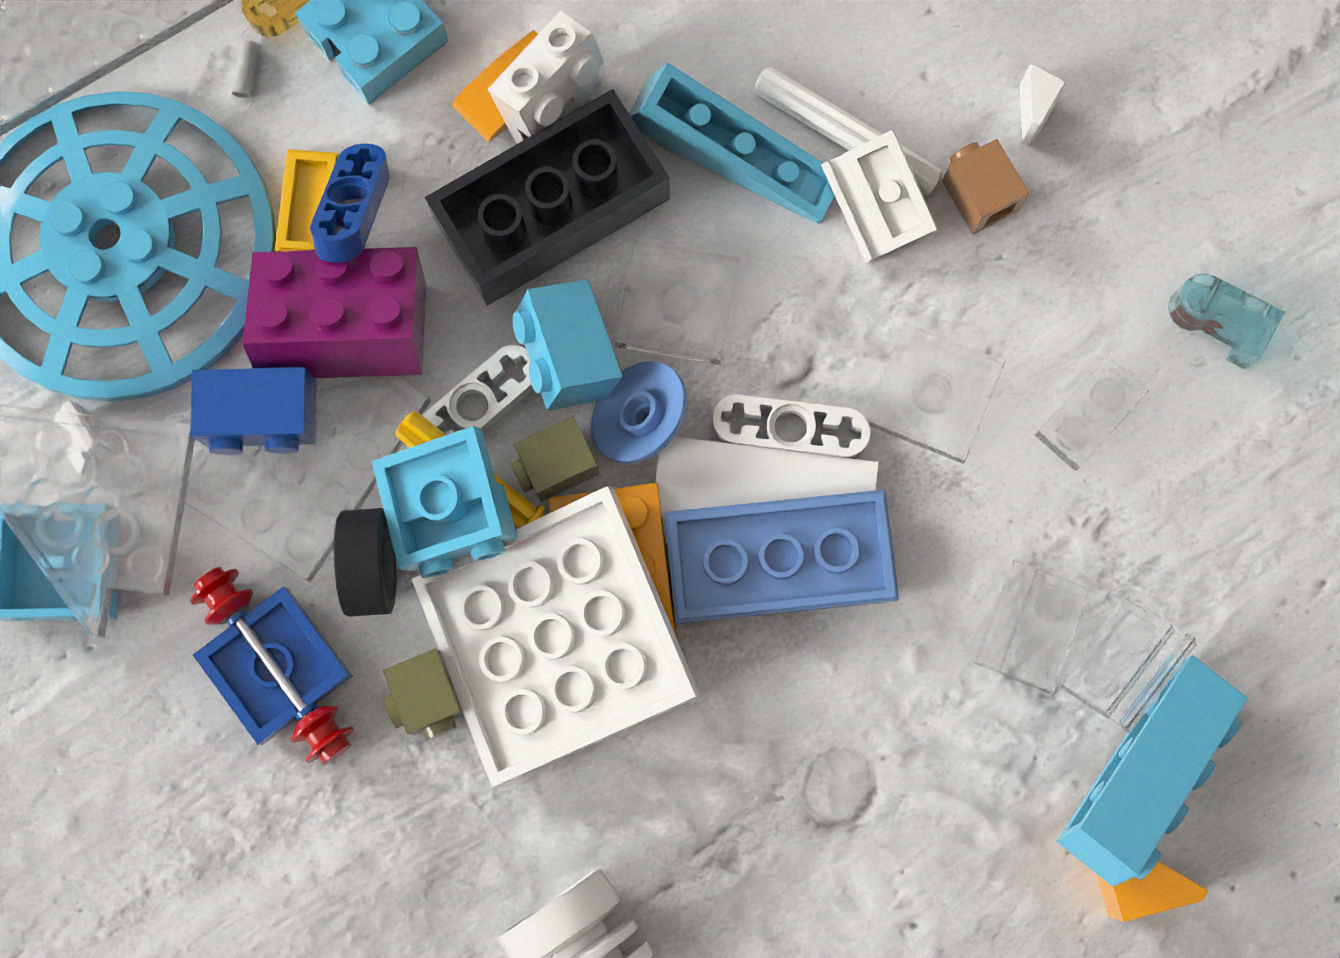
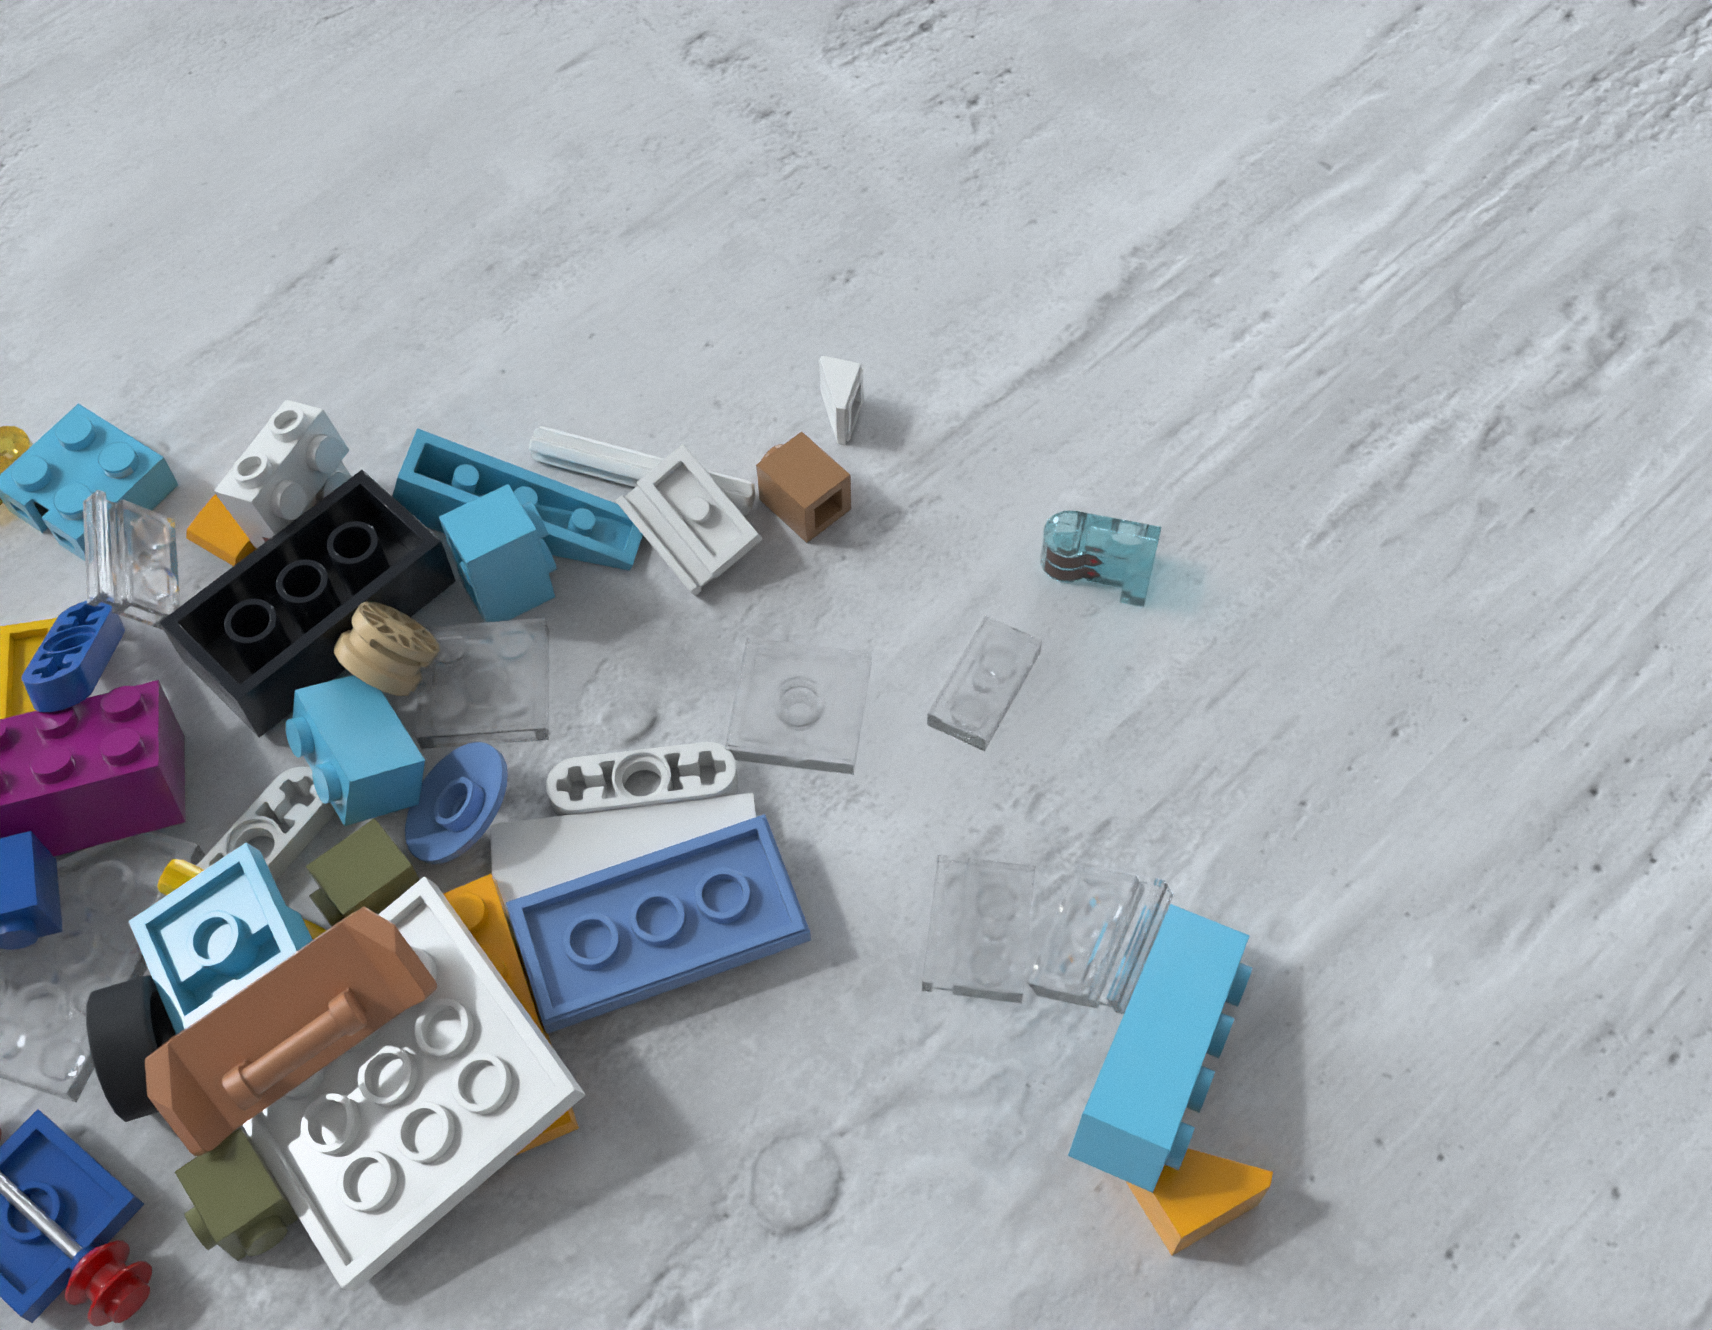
camera: 15 degrees left, 20 degrees down
none -> clear plate [83,490,181,630]
none -> nougat piece [145,907,437,1156]
none -> tan wheel [334,601,440,696]
none -> medium azure brick [439,484,557,630]

